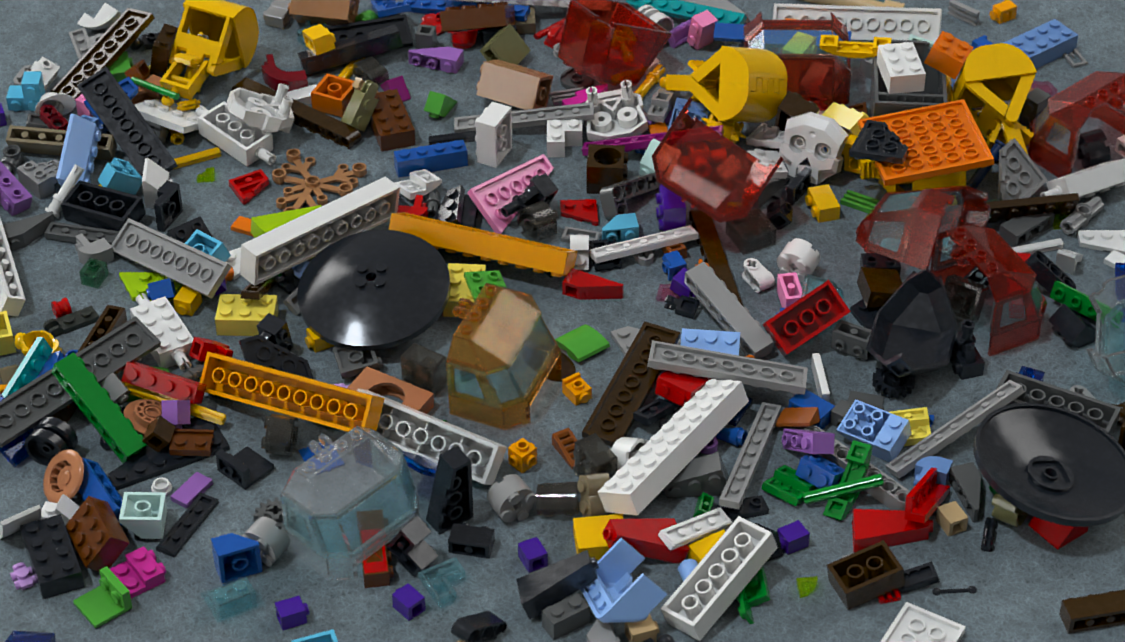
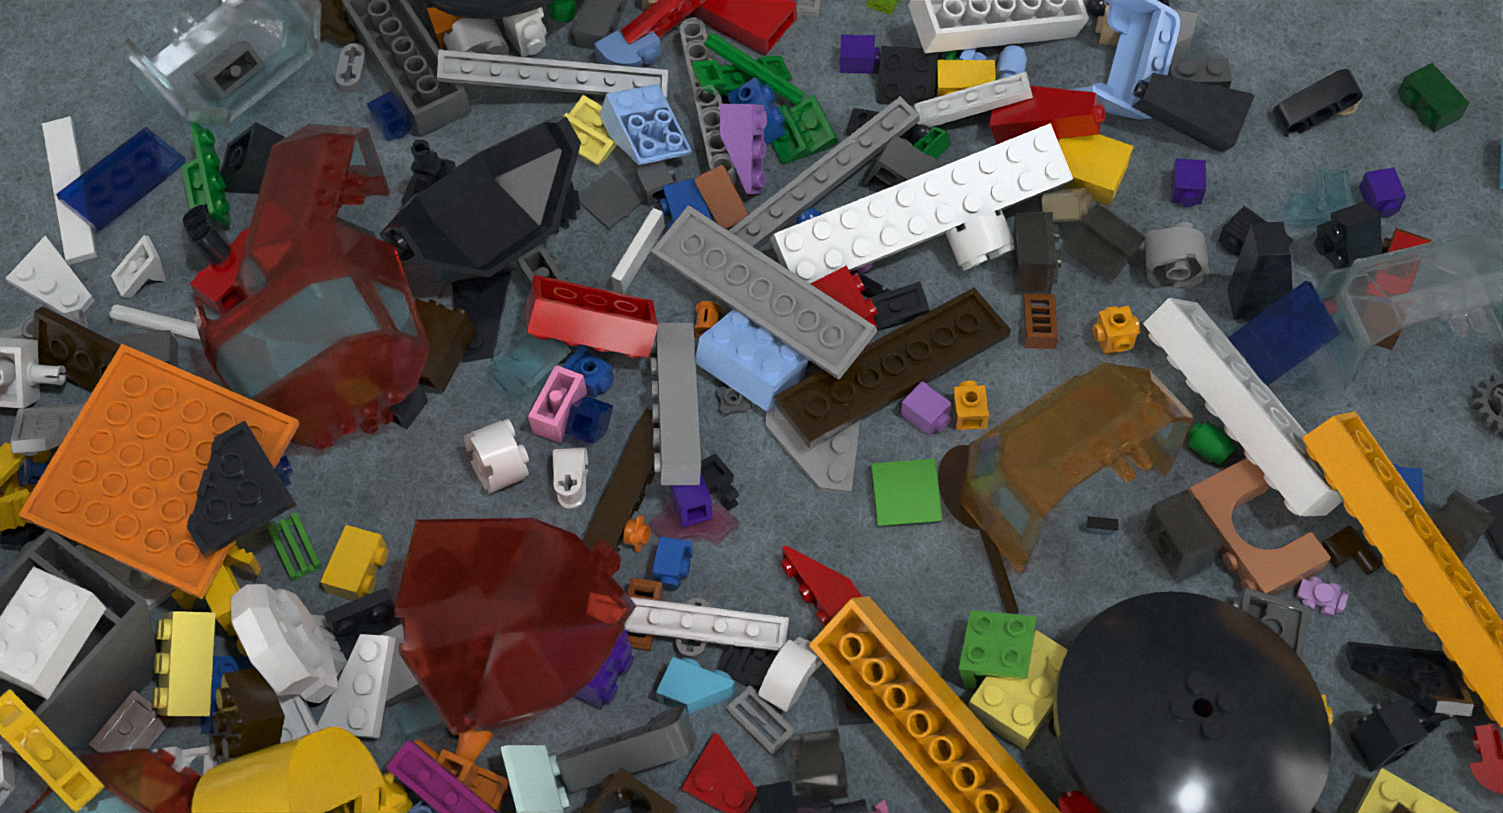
camera: 145 degrees left, 20 degrees up
none -> clear blue brick [565,395,614,444]
none -> medium lavender brick [901,381,951,437]

